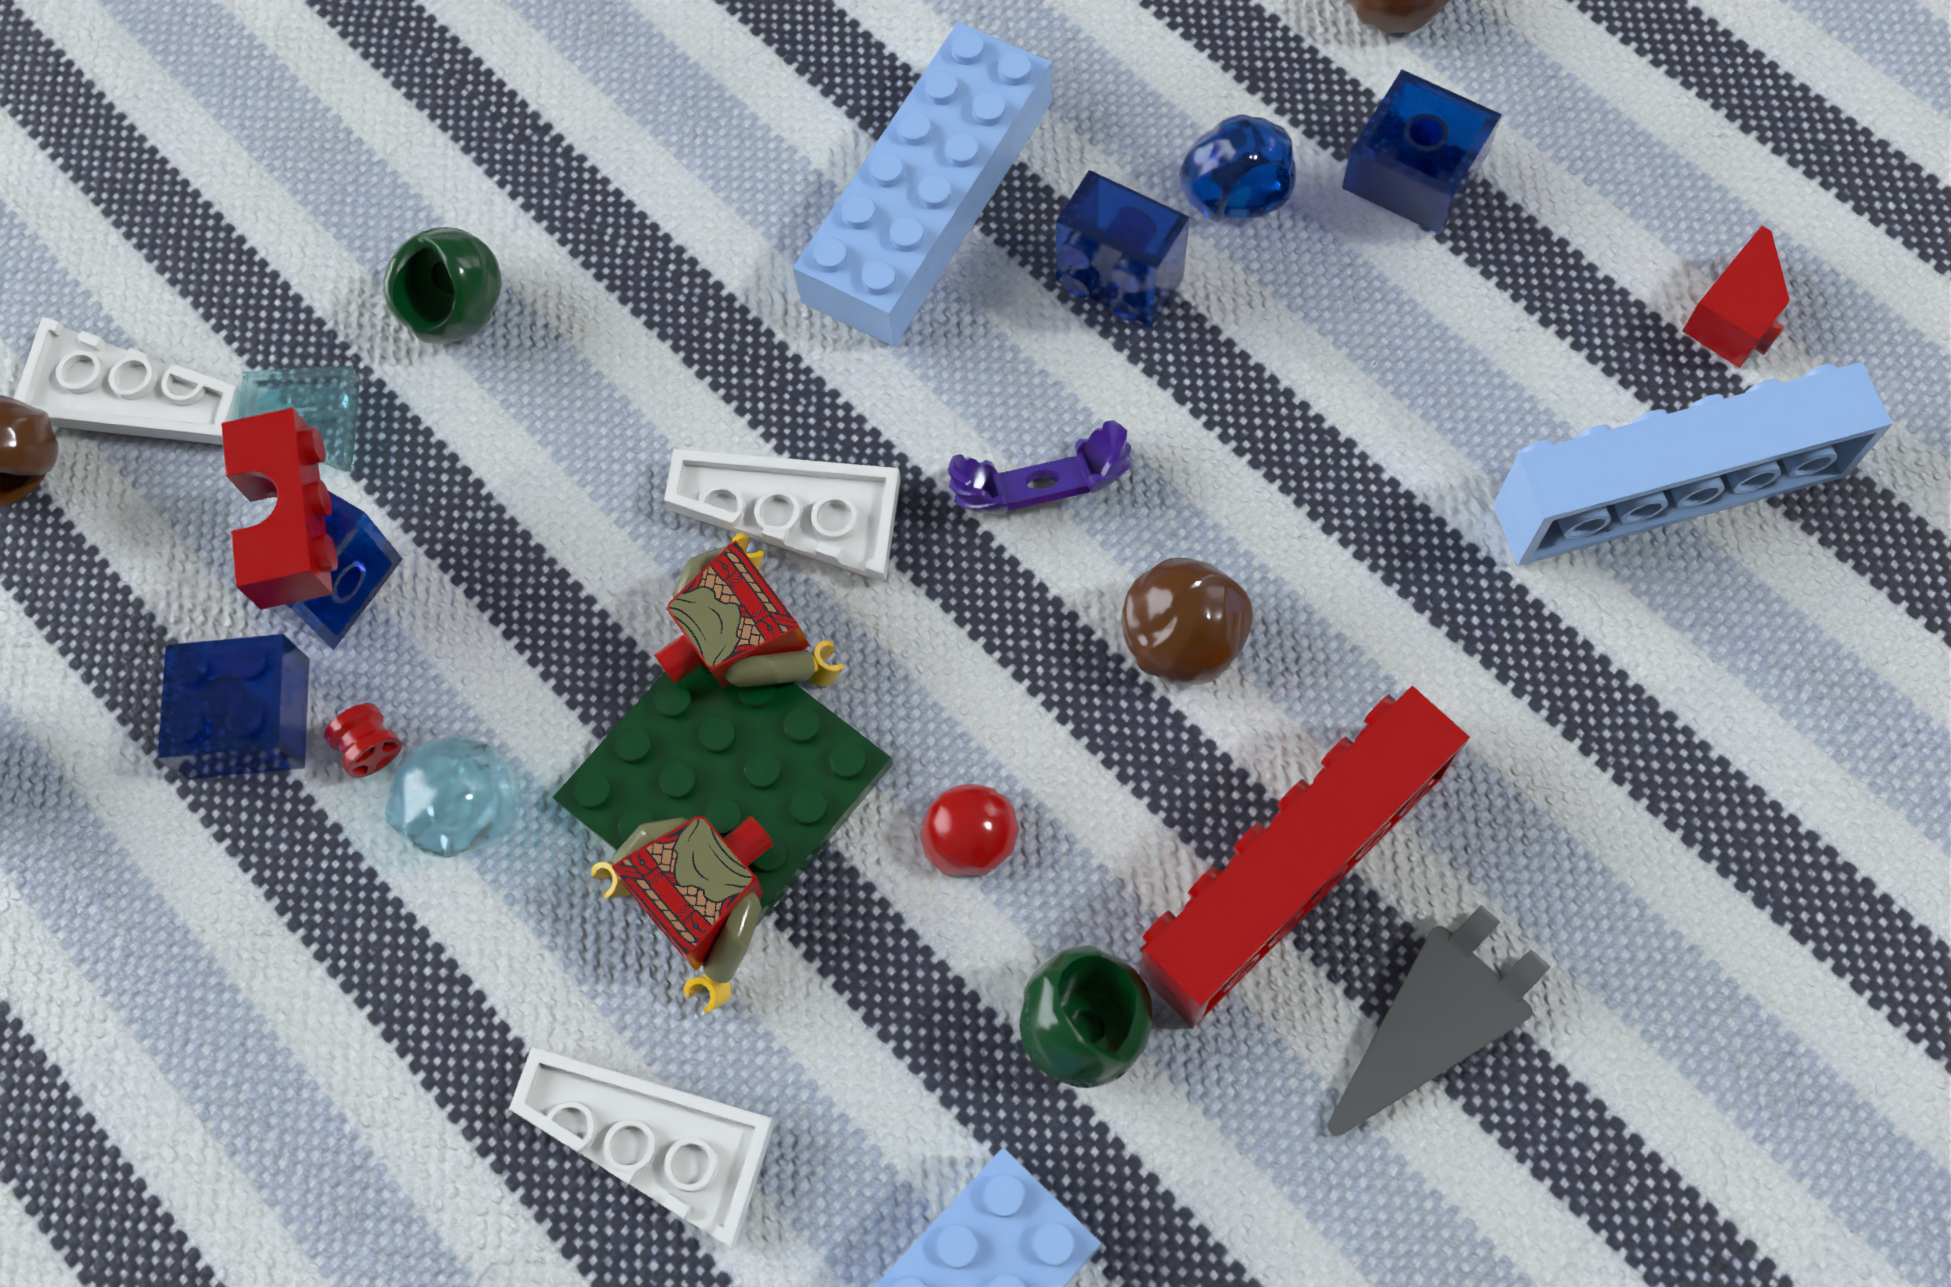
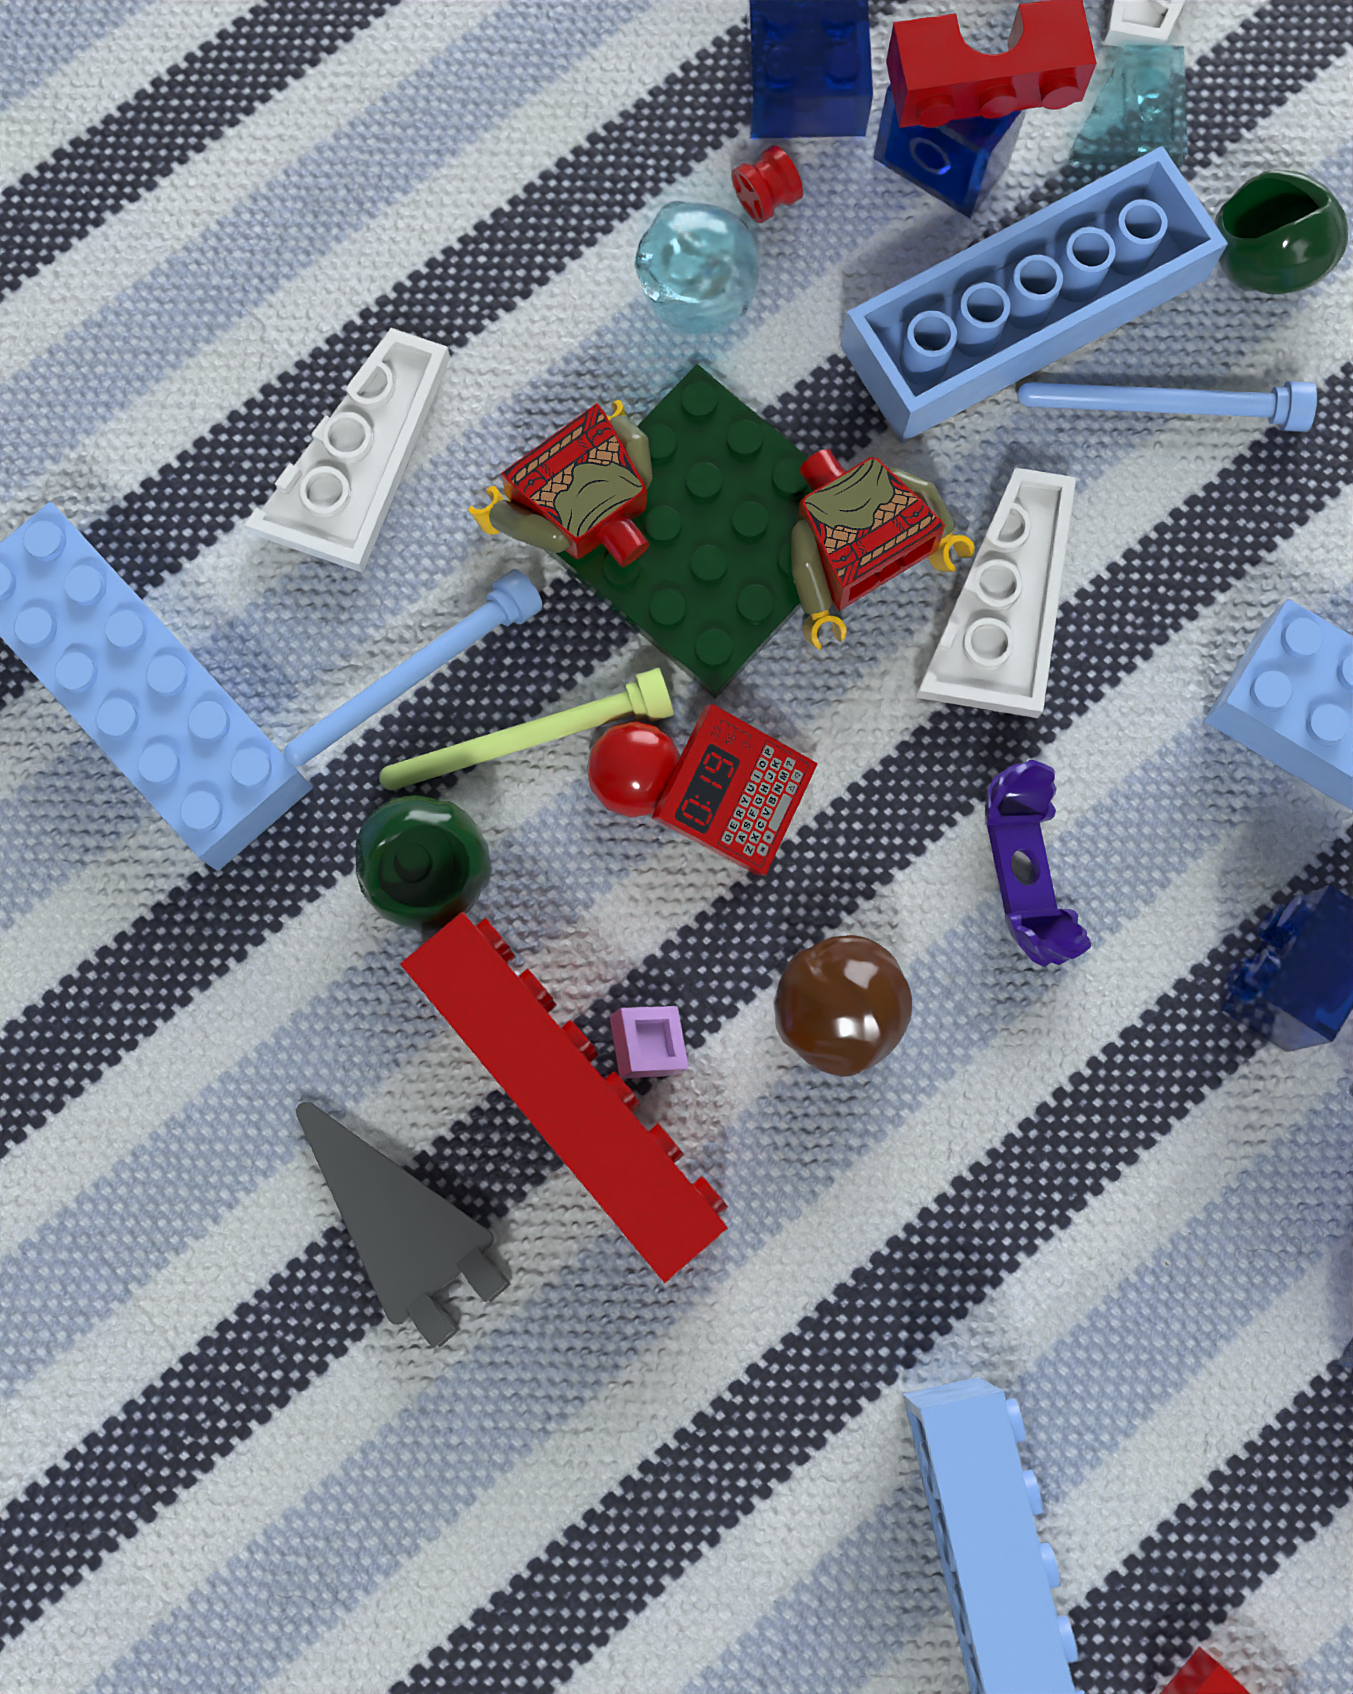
camera: 85 degrees right, 10 degrees up
none -> light blue piece [284,569,543,766]
none -> yellowish green piece [379,668,674,790]
none -> lavender plate [609,1006,689,1079]
none -> tile [651,704,818,876]
none -> light blue brick [840,146,1228,443]
none -> light blue piece [1017,381,1317,432]

